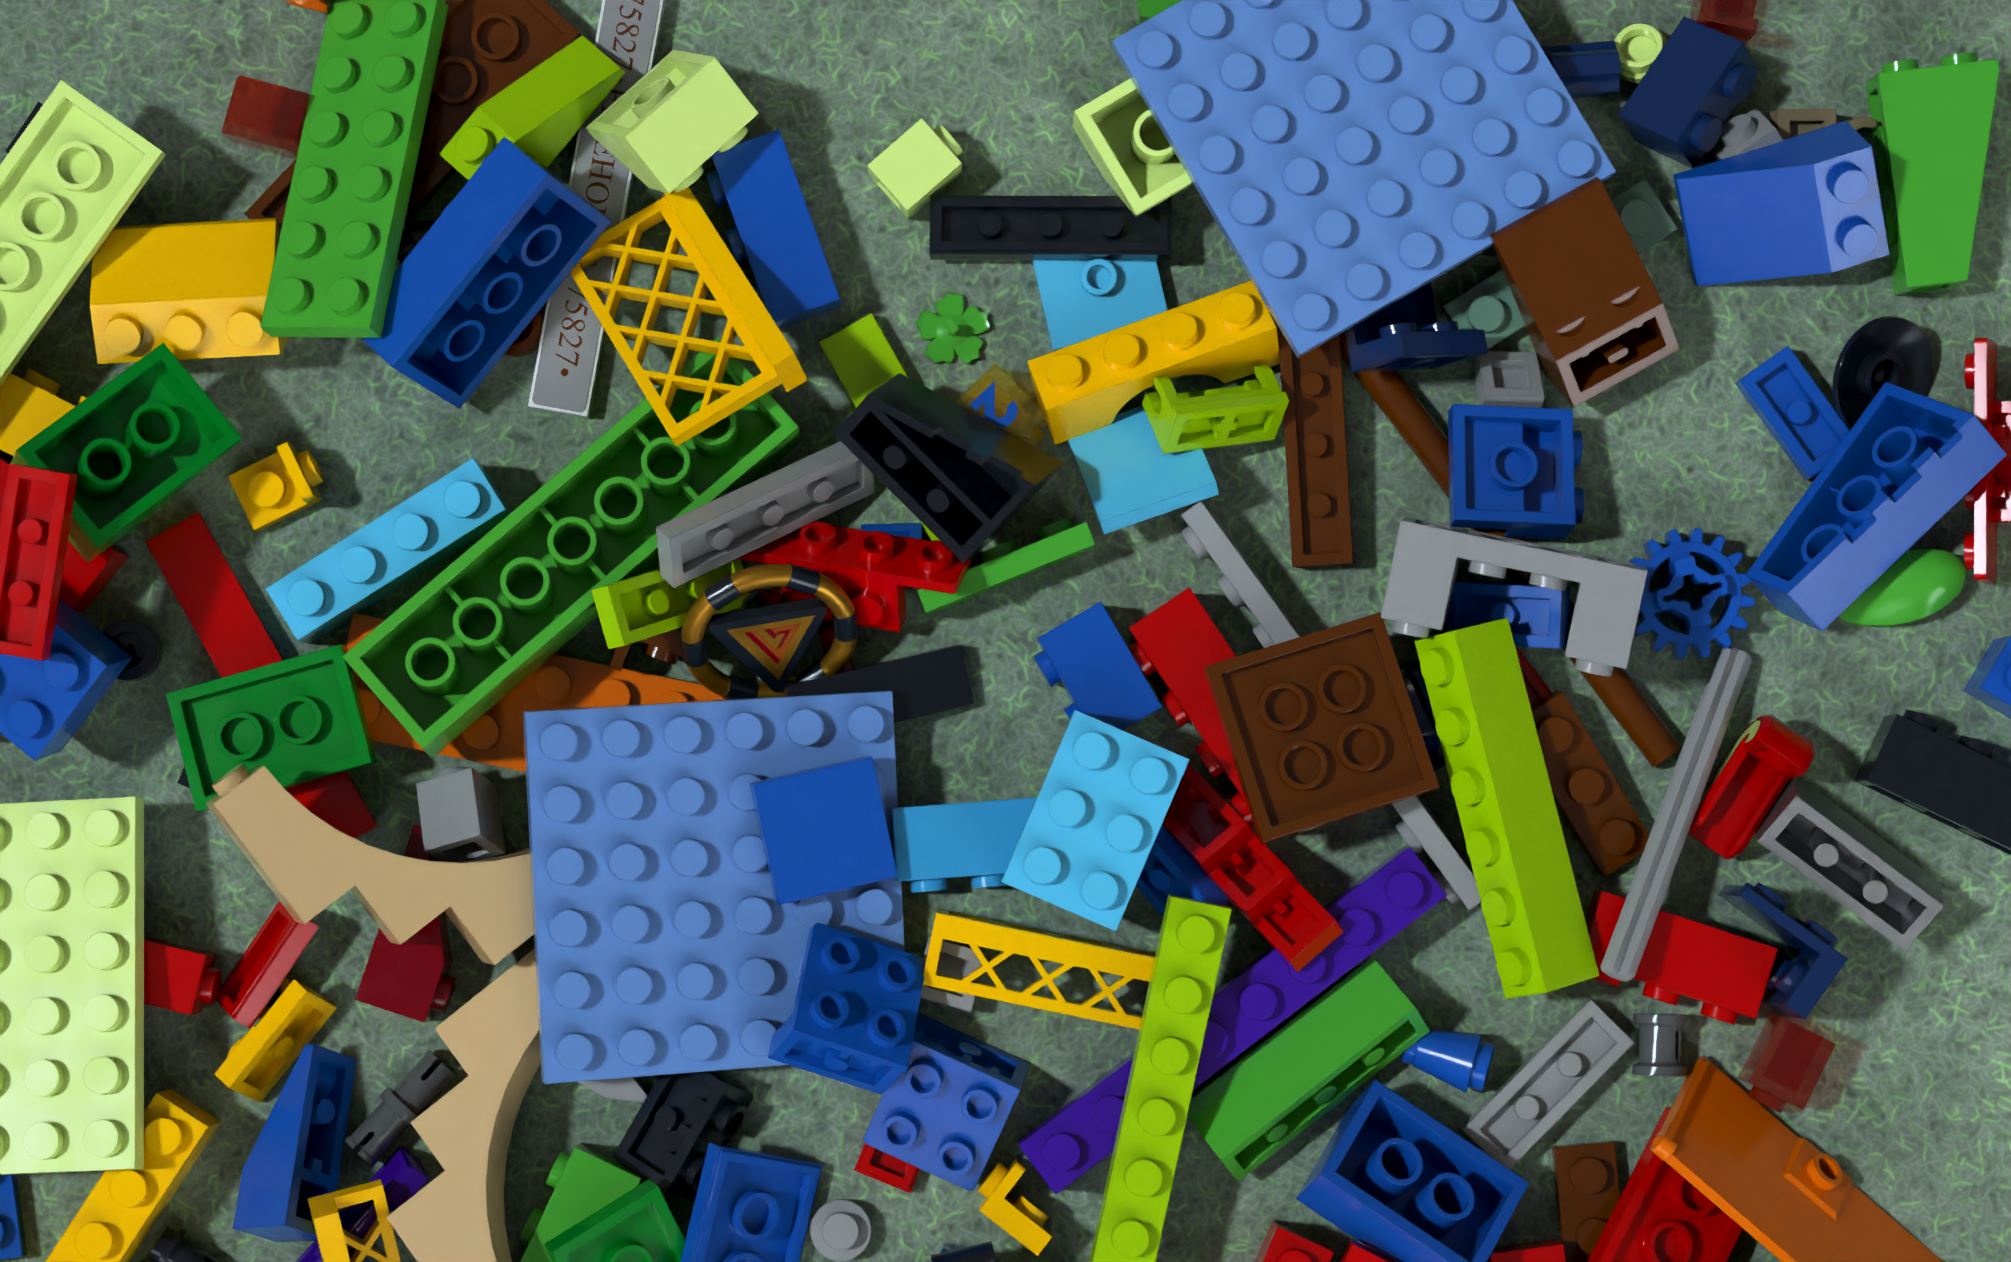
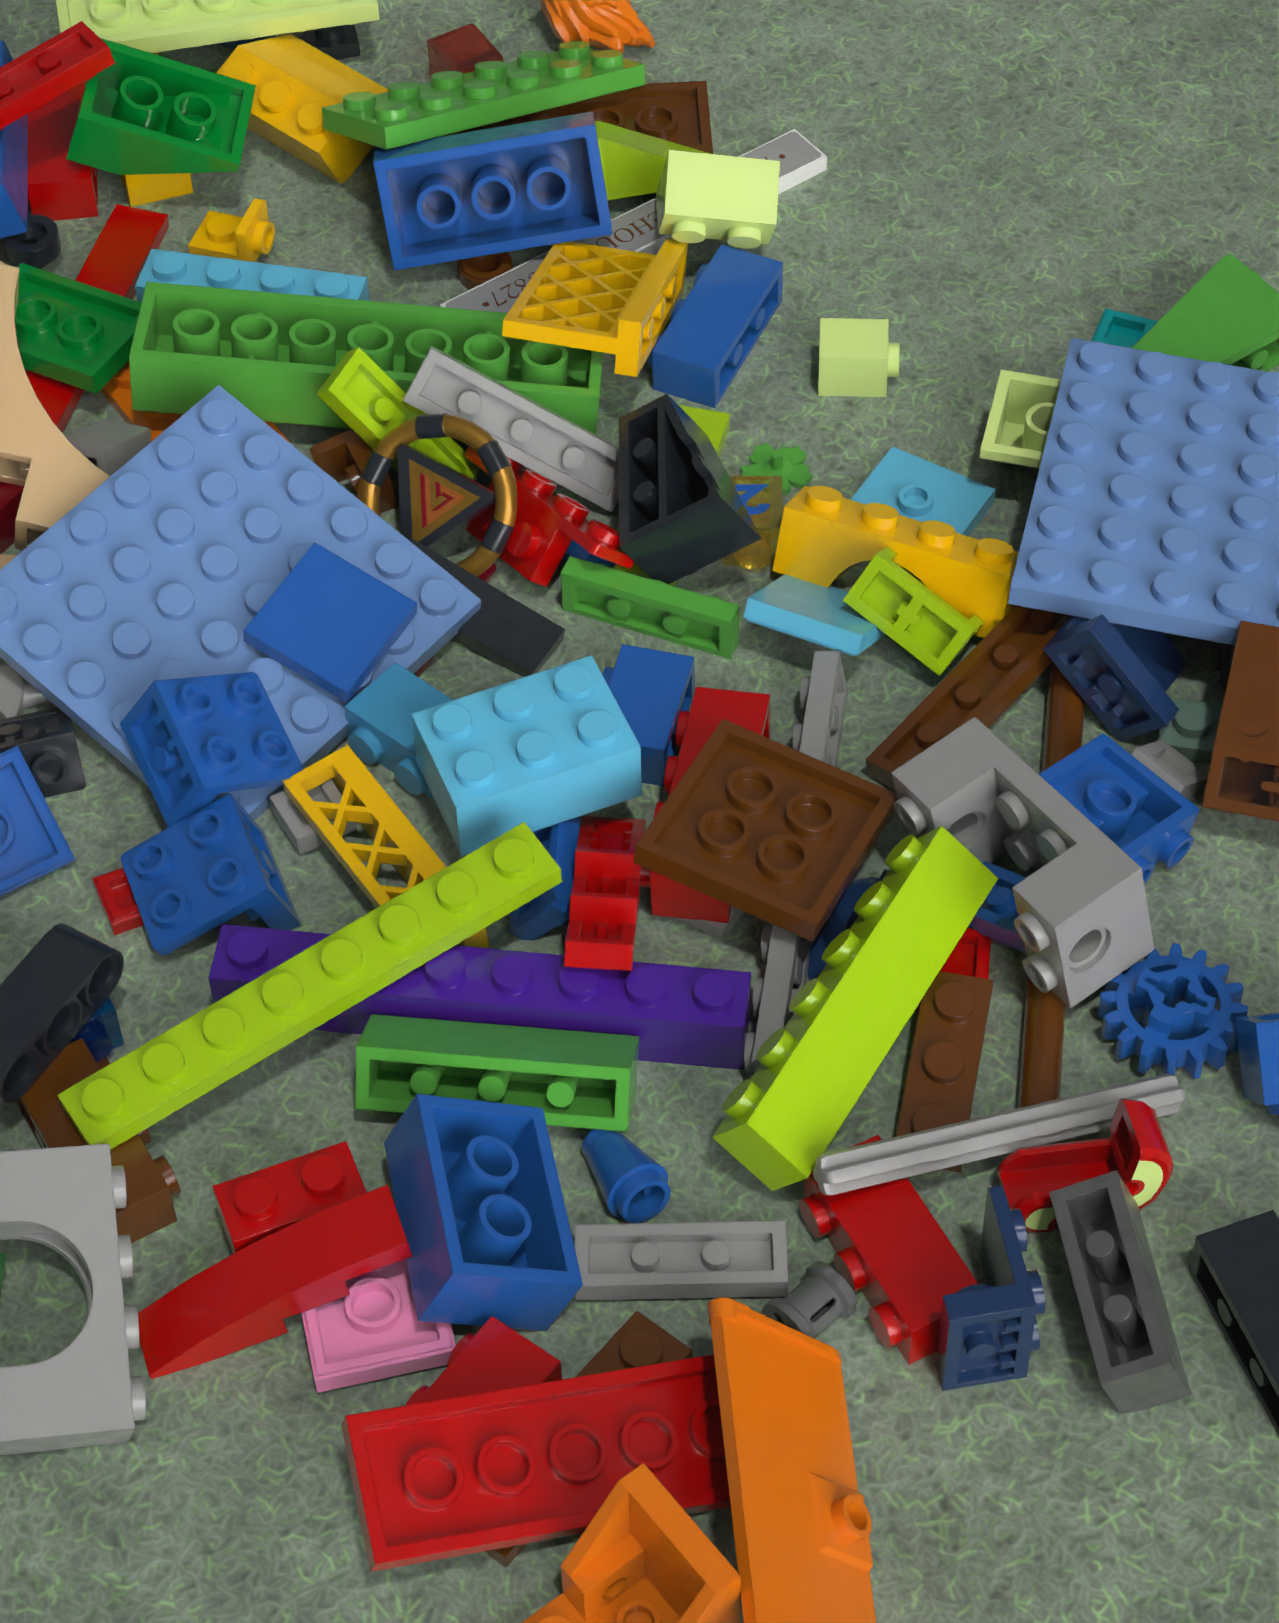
camera: 50 degrees right, 35 degrees down
light grey plate [810,1199,872,1261] -> none
black tile [929,195,1172,260] -> none
yellow bracket [977,1159,1053,1256] -> none
clear red brick [1738,1014,1836,1114] -> none

